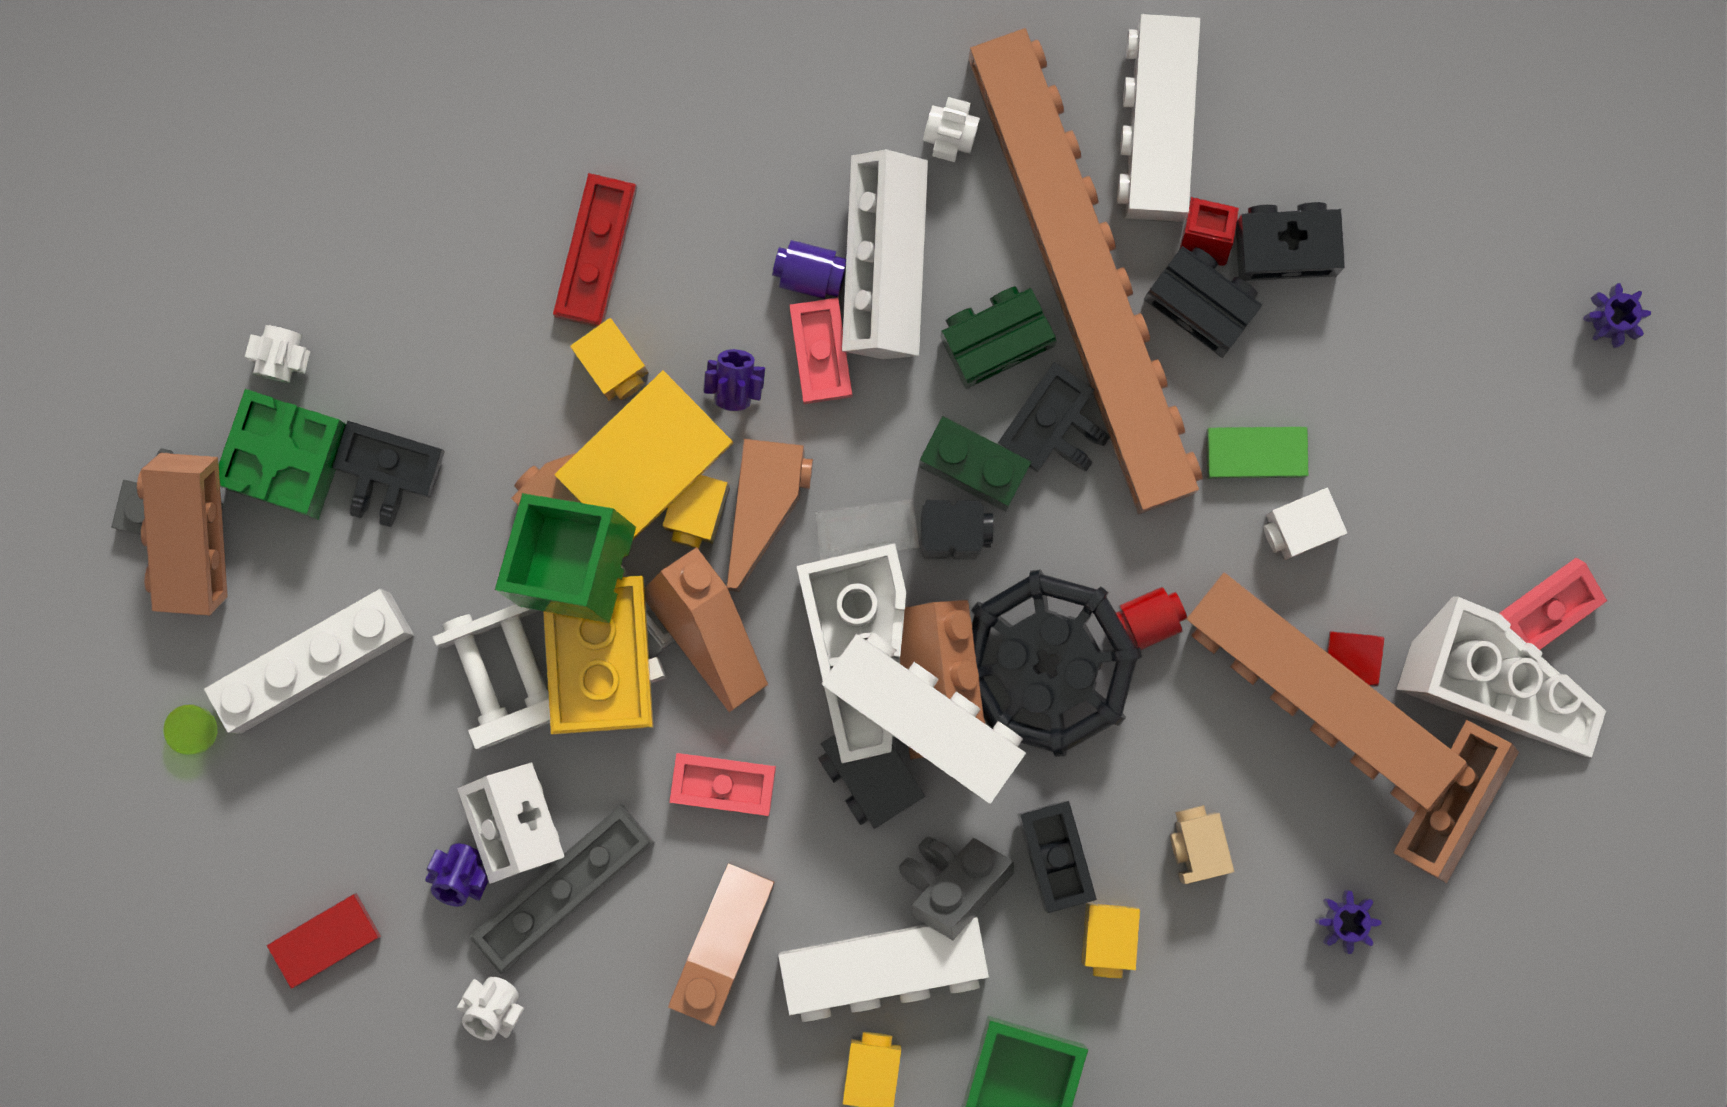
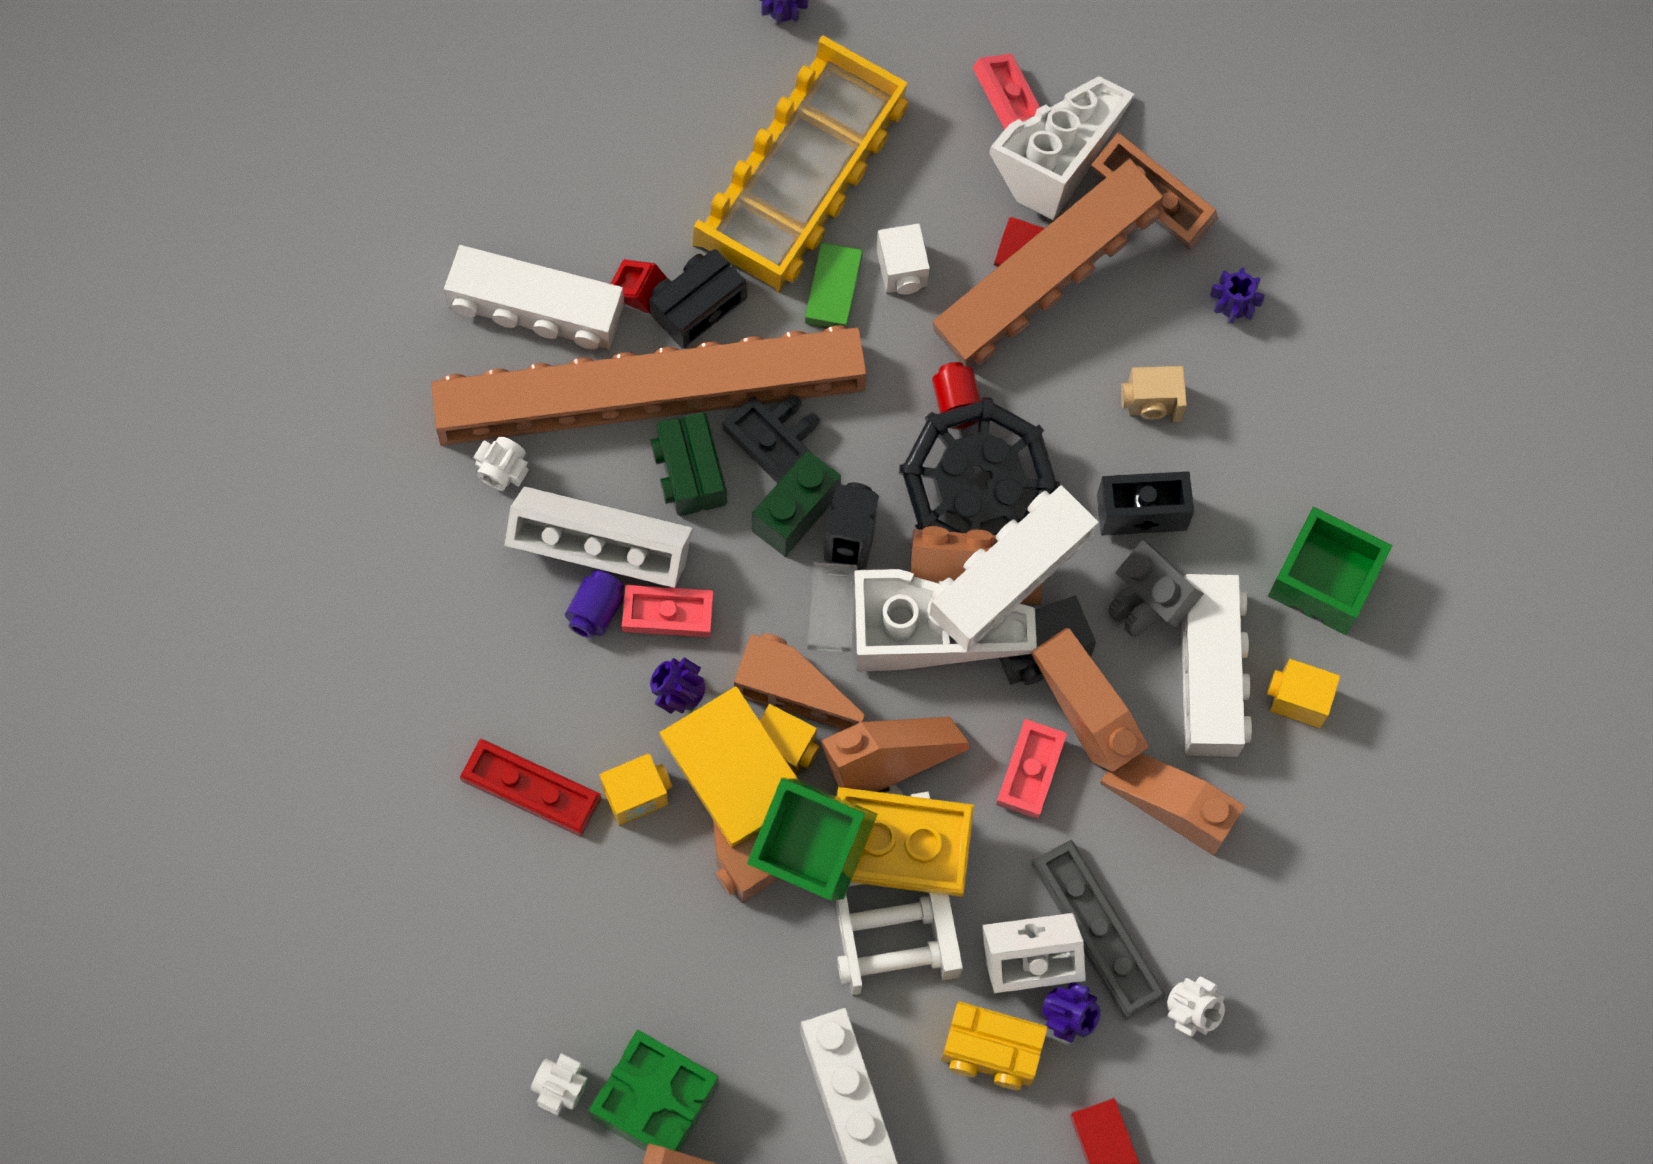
camera: 85 degrees left, 15 degrees down
black hinge [332,421,445,527] -> none
yellow brick [1081,903,1140,978] -> none
black brick [1236,202,1345,281] -> none
none -> window [692,35,909,293]
none -> yellow brick [941,1001,1048,1090]
none -> nougat slope [1030,628,1149,772]

